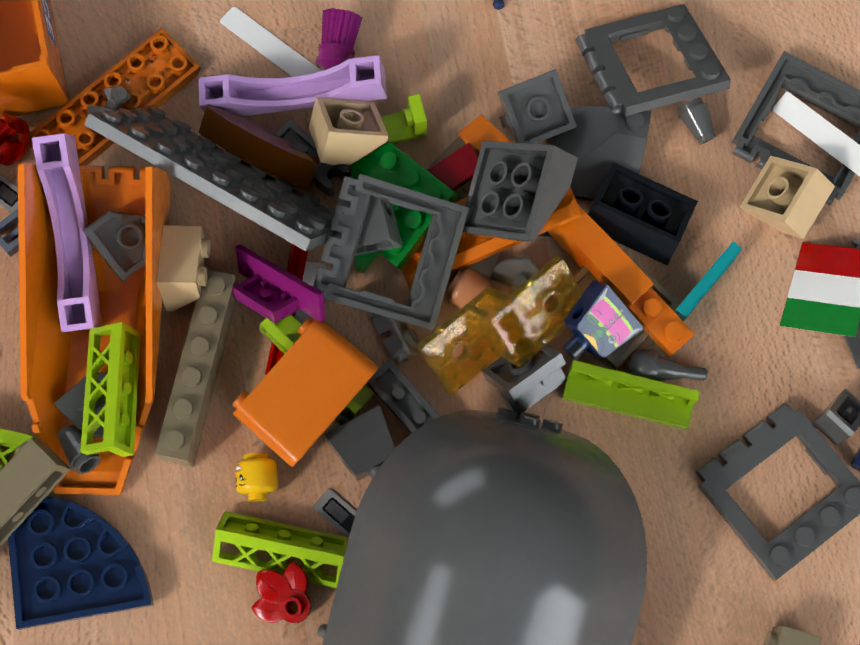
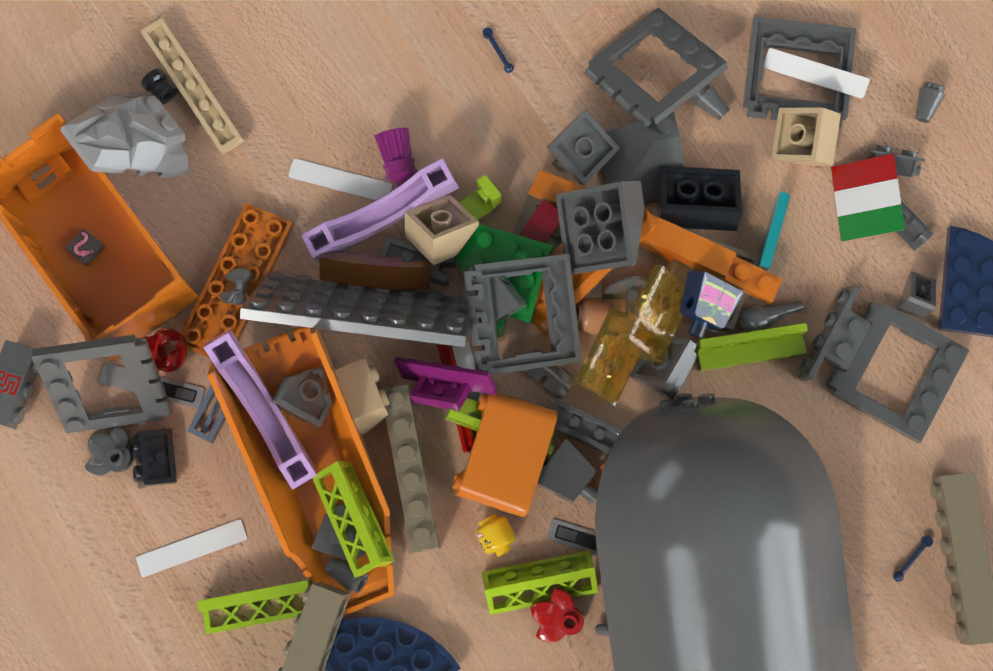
camera: 20 degrees left, 5 degrees up
none -> dark grey bracket [798,284,871,381]

